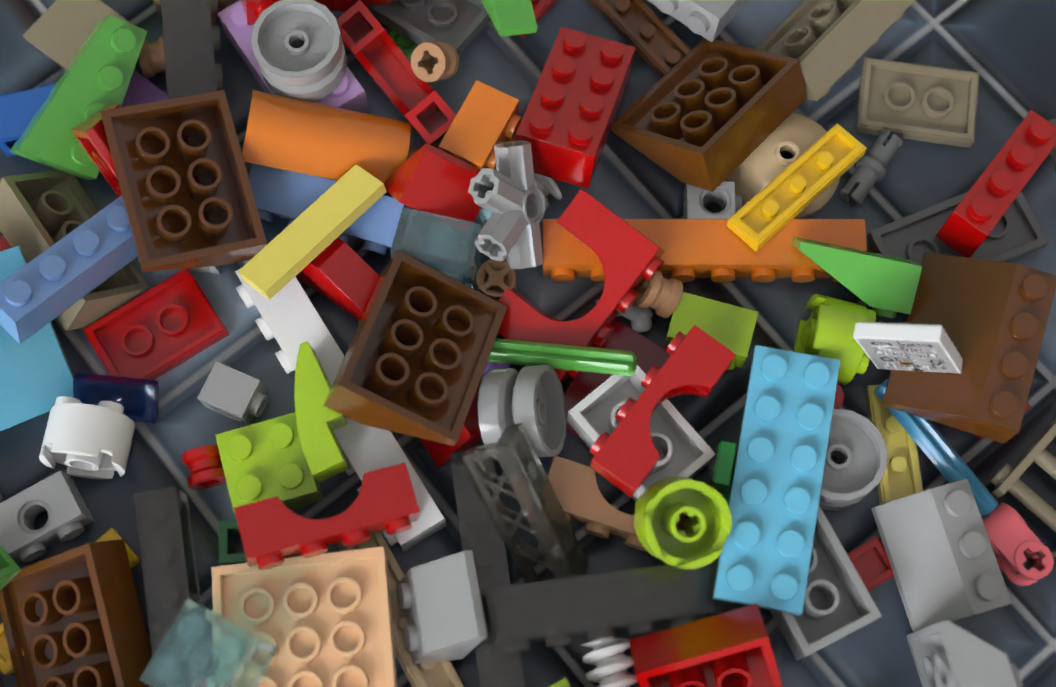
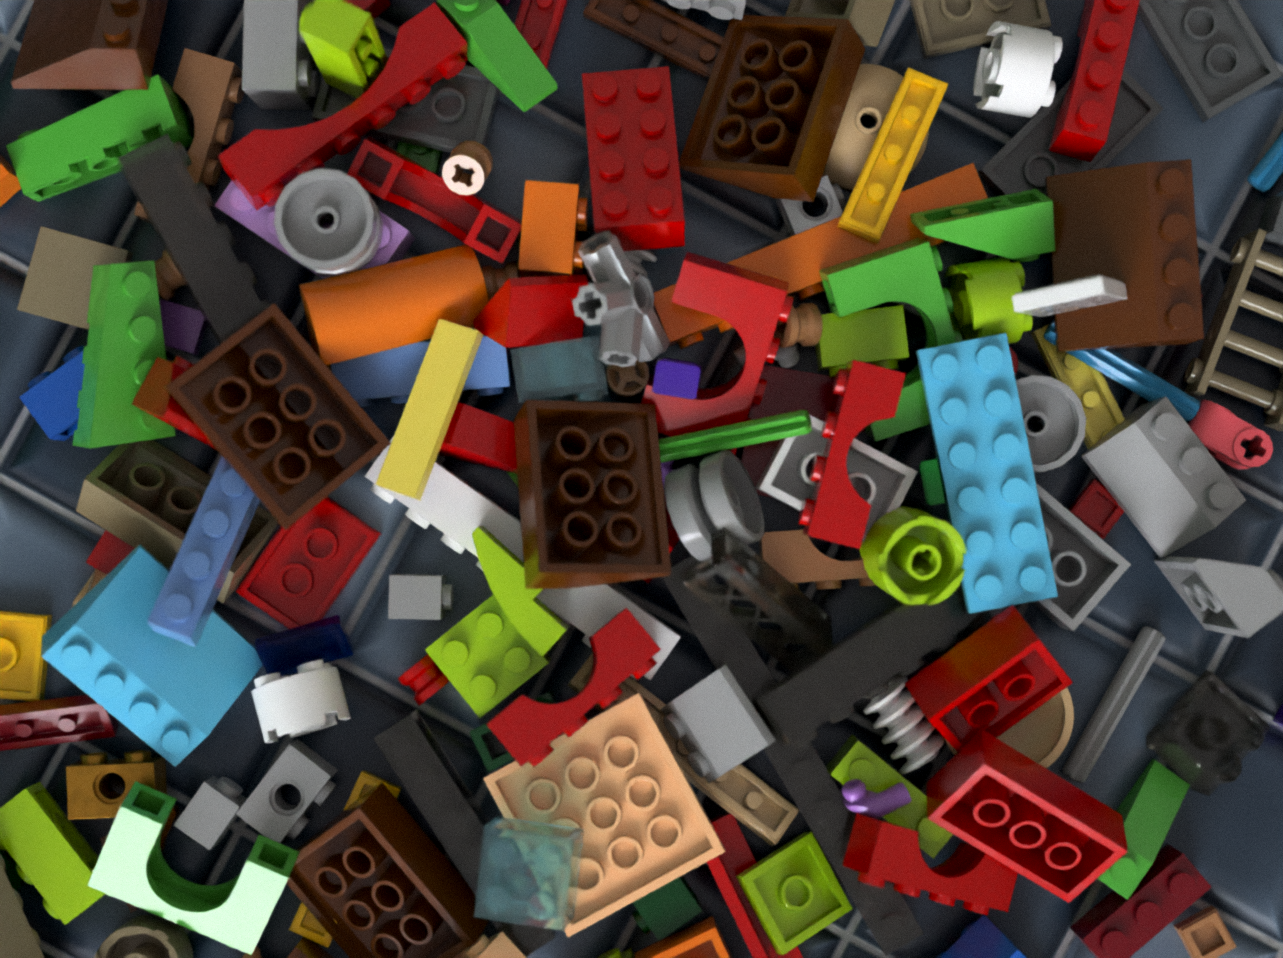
camera: 25 degrees left, 15 degrees up
dark grey pin [839,130,903,208] -> none
none -> dark purple slope [652,357,701,400]
none -> bright green arch [819,238,963,442]
none -> white brick [973,21,1062,118]

